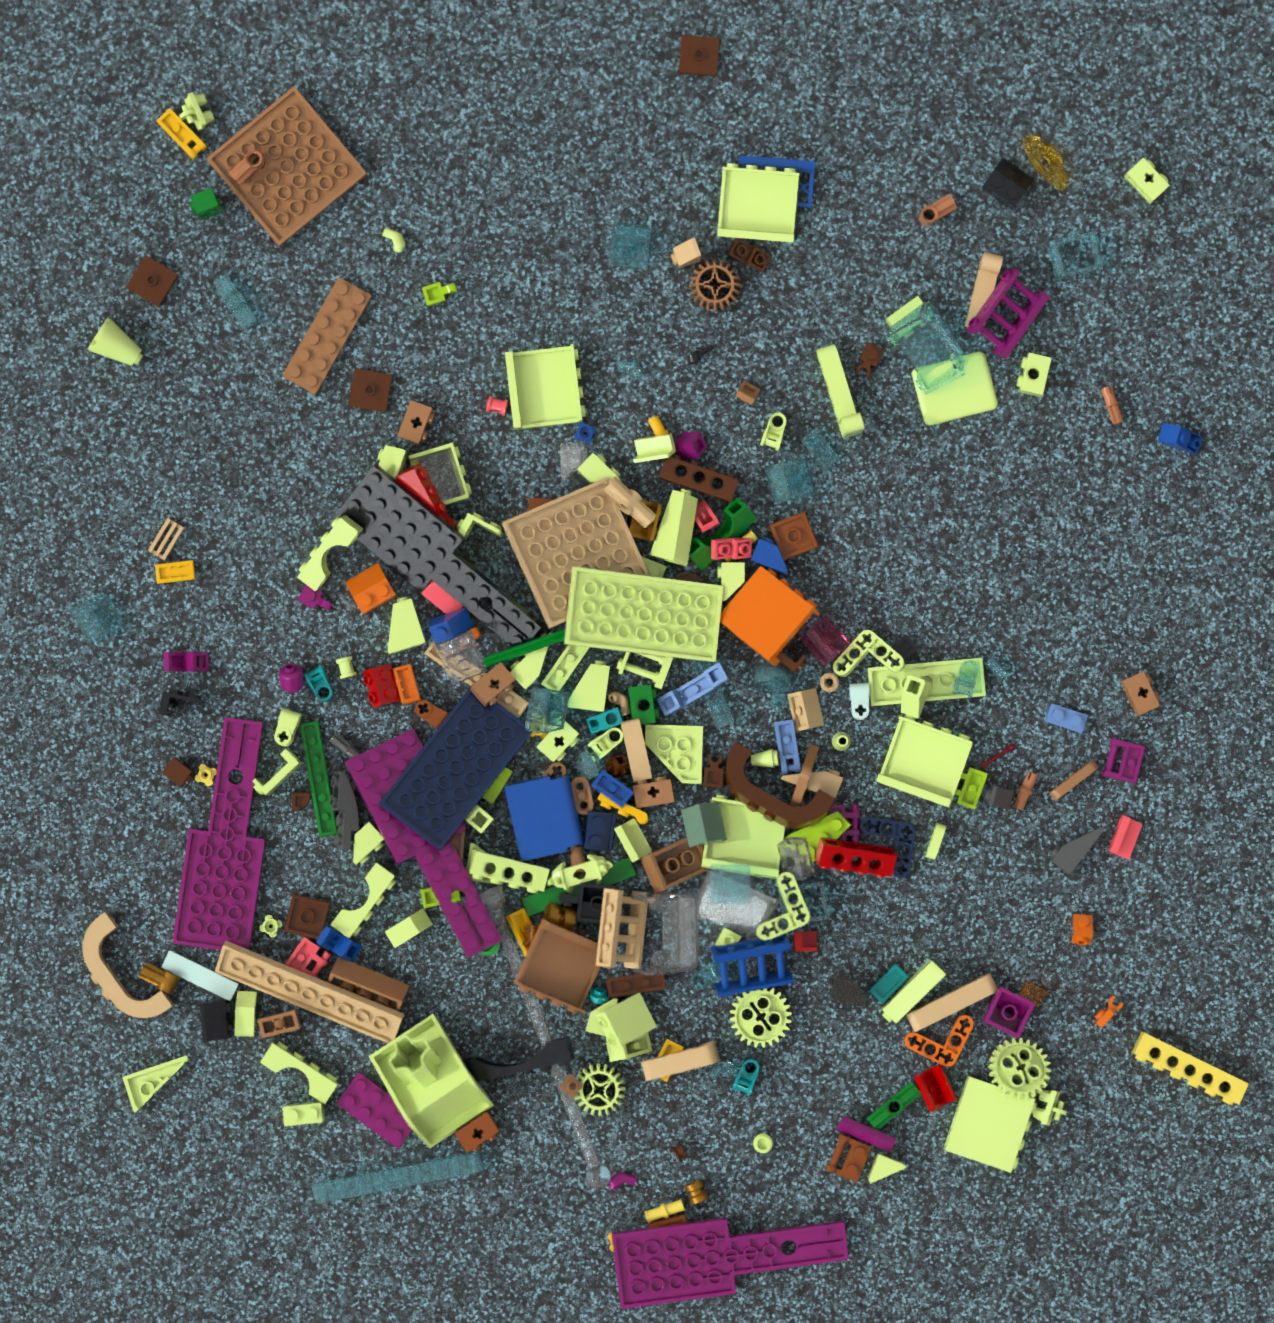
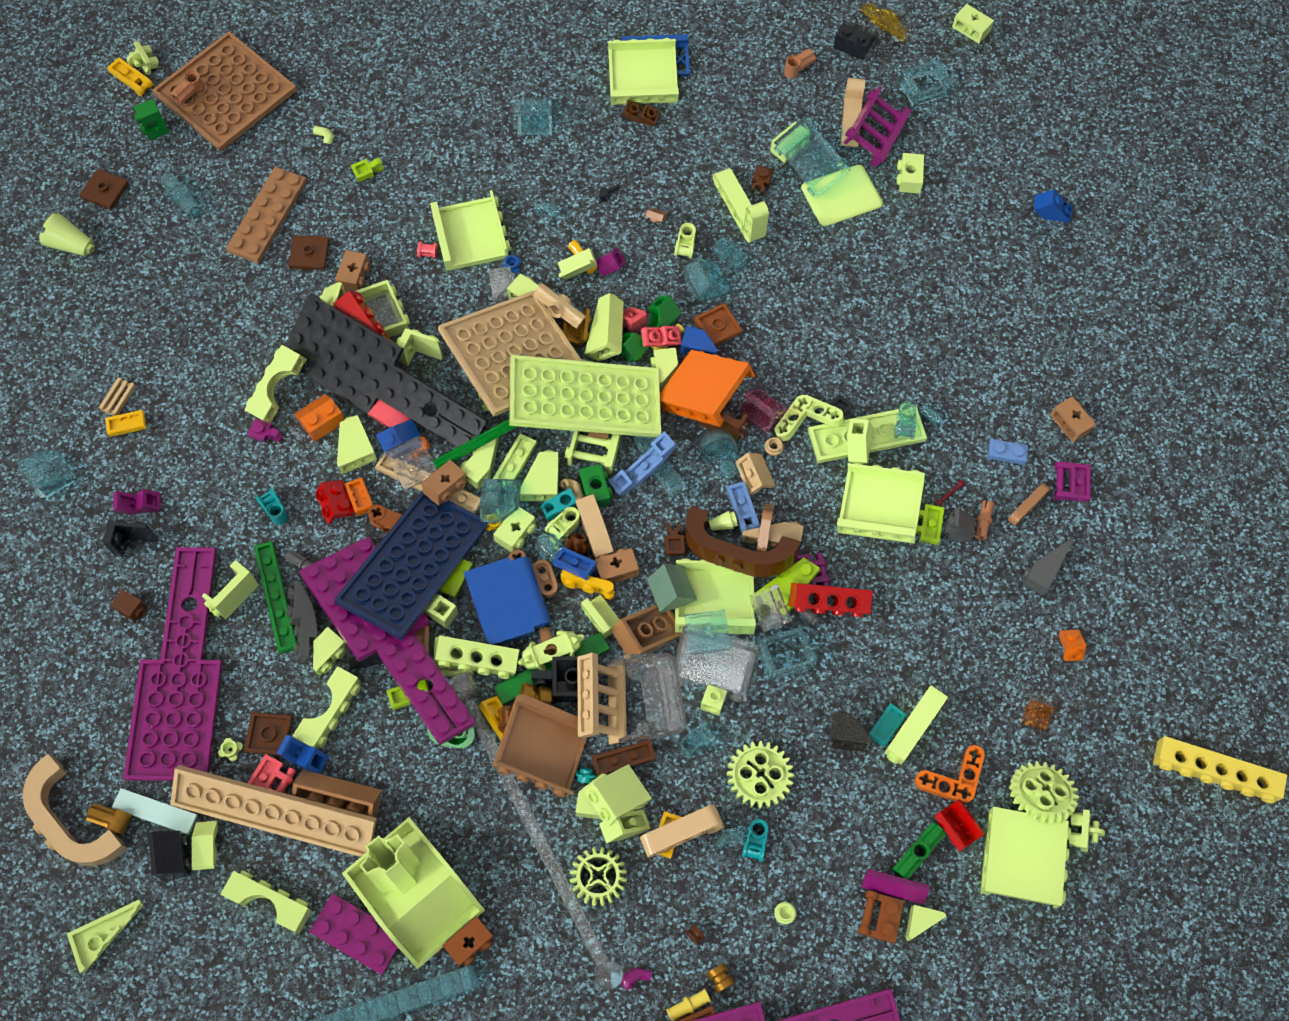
camera: 10 degrees left, 20 degrees down
light yellow plate [195,764,217,786] -> none
medium nougat brick [258,1009,302,1038] -> none
yellowish green piece [274,708,302,747] -> none
magenta head [279,663,305,693] -> none
yellowish green brick [282,1101,325,1126] -> none
reddish brown tile [292,792,312,811] -> none
yellowish green bush [336,656,357,679] -> none
yellowish green slope [385,908,433,948] -> none
black arch [462,1036,575,1084] -> none
medium nougat plate [560,1074,583,1098] -> none
dark blue plate [583,810,616,851] -> none
yellowish green plate [645,724,703,784] -> none
reddish brown brick [659,454,739,503] -> none
tan slope [671,237,701,269] -> none
medium nougat gear [689,259,741,311] -> none
blue fence [710,934,794,997] -> none
yellowish green beam [756,872,810,940] -> none
red panel [793,931,818,952] -> none
yellowish green cone [832,732,851,751] -> none
light aqua piece [849,683,870,720] -> none
dark blue beam [859,817,915,878] -> none
tan beam [906,973,998,1032] -> none
yellowish green beam [925,823,946,860] -> none
magenta slope [981,987,1035,1038] -> none
orange plate [1094,995,1123,1028] -> none
nougat axle [1101,386,1123,425] -> none
coral panel [1107,815,1142,859] -> none

